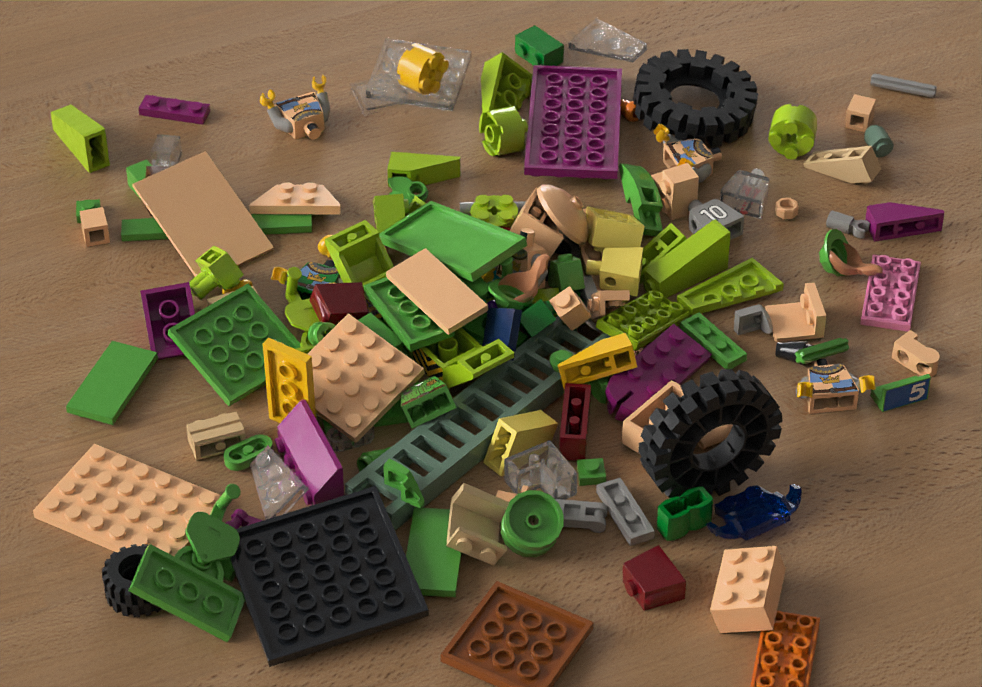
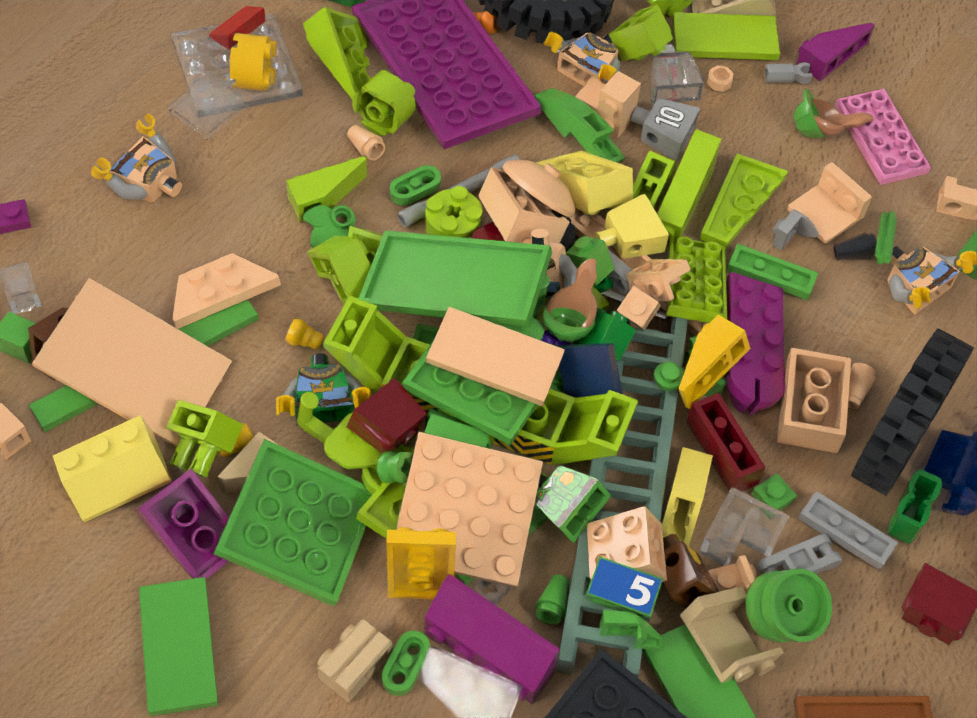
camera: 35 degrees left, 15 degrees up
none -> light yellow slope [53,415,172,522]
none -> red slope [209,6,265,50]
none -> light nougat cone [347,125,385,161]
none -> bright green plate [390,165,441,206]
none -> blue panel [586,556,663,622]
none -> light nougat bracket [587,506,667,582]
none -> lime brick [609,4,673,62]
none -> reddish brown torso [663,534,720,608]
none -> lime tile [672,12,780,60]

